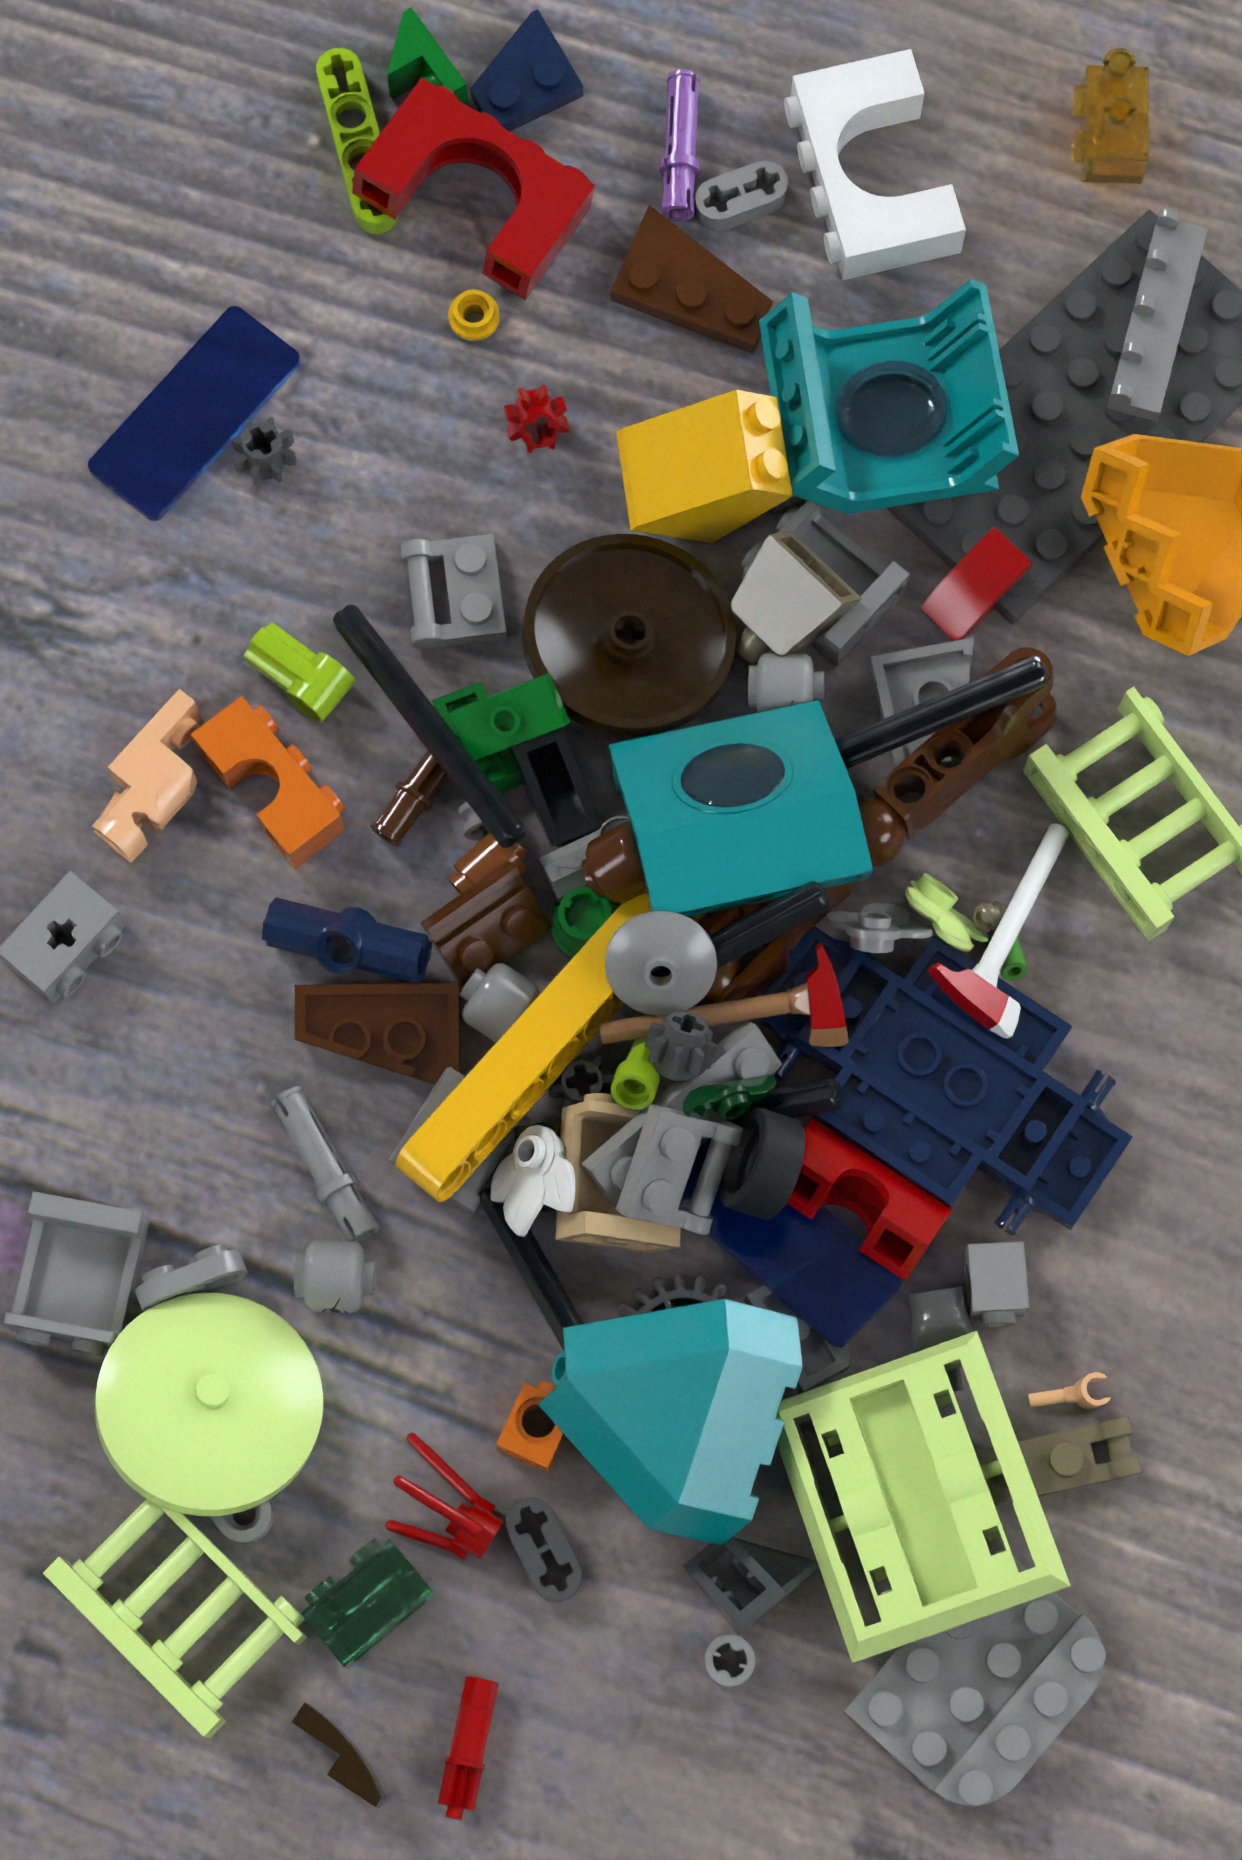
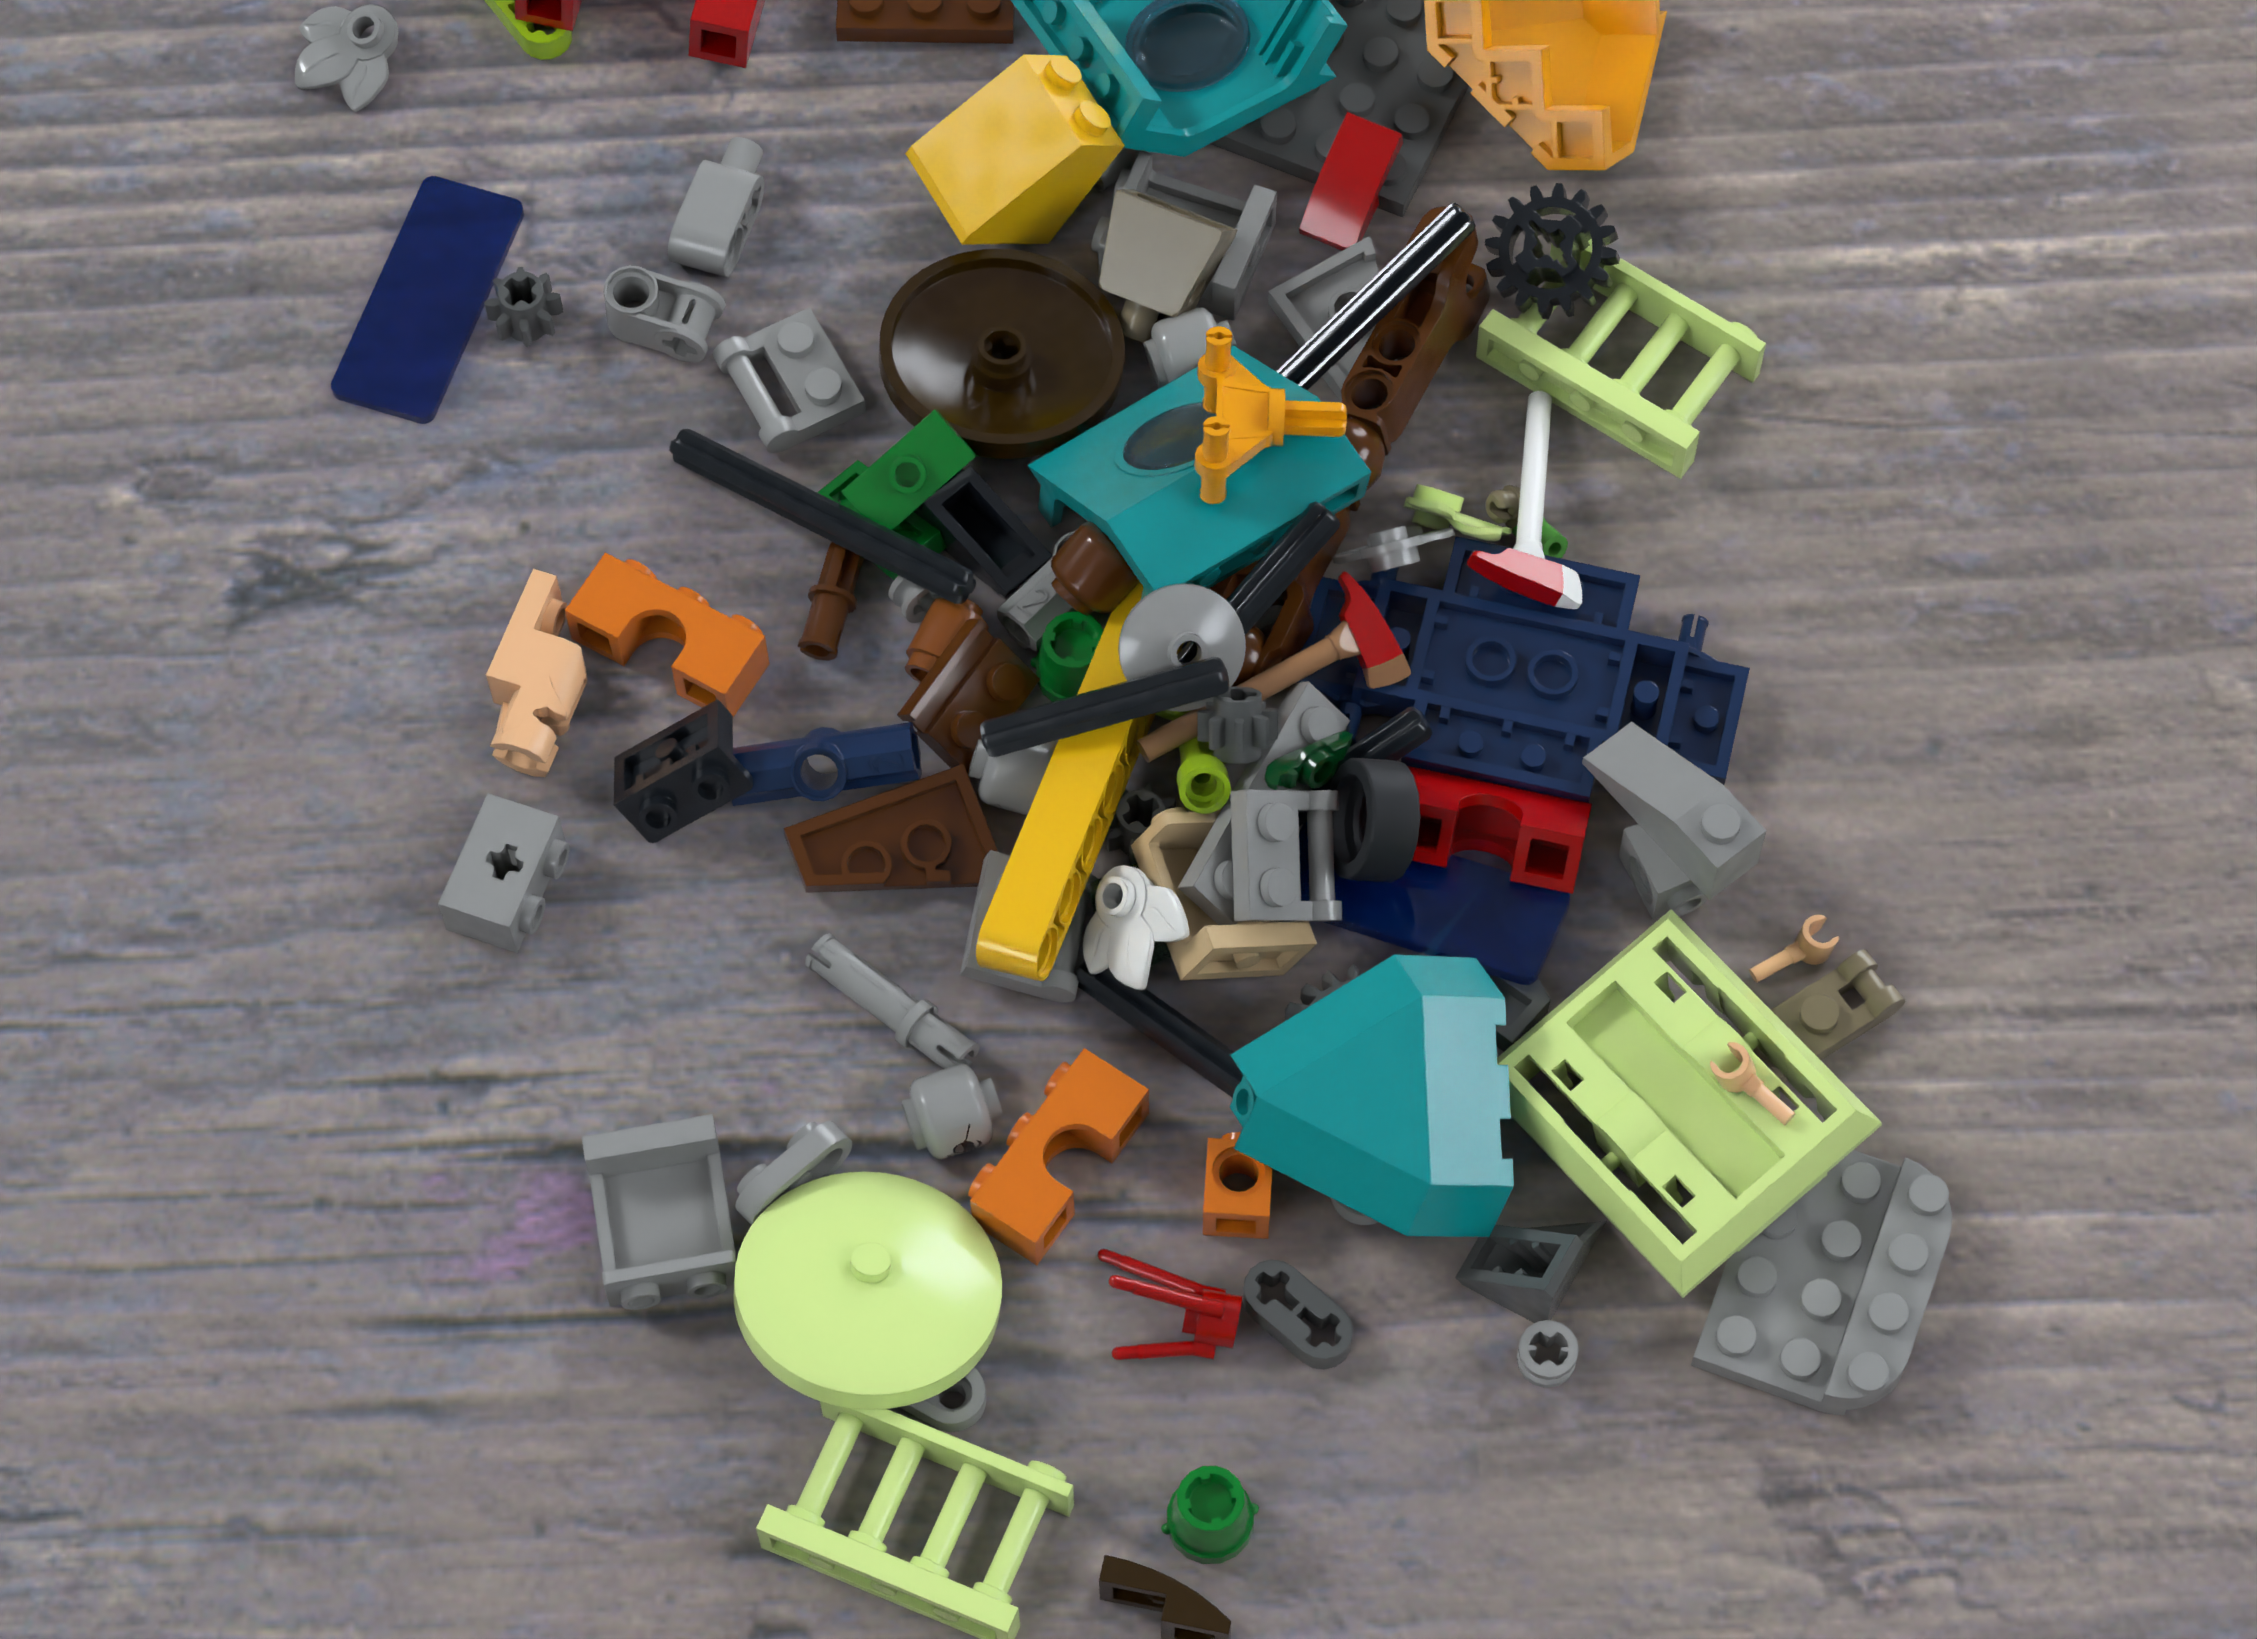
camera: 20 degrees left, 10 degrees down
lime piece [243,622,356,723] -> none
clear green brick [301,1538,436,1669] -> none
red piece [438,1676,499,1821] -> none
yellow plate [448,289,500,341] -> none
red gear [504,384,570,453] -> none
dark grey piece [906,1286,974,1392] -> none
none -> light grey plate [295,4,399,112]
none -> light grey piece [603,265,726,362]
none -> black bracket [613,699,753,843]
none -> light grey piece [668,137,765,278]
none -> orange arch [968,1048,1149,1265]
none -> black axle [980,657,1229,757]
none -> green piece [1161,1465,1259,1564]
none -> light orange axle [1194,326,1347,504]
none -> black gear [1485,183,1620,320]
none -> light grey slope [1582,722,1766,900]
none -> light nougat hand [1710,1042,1795,1125]

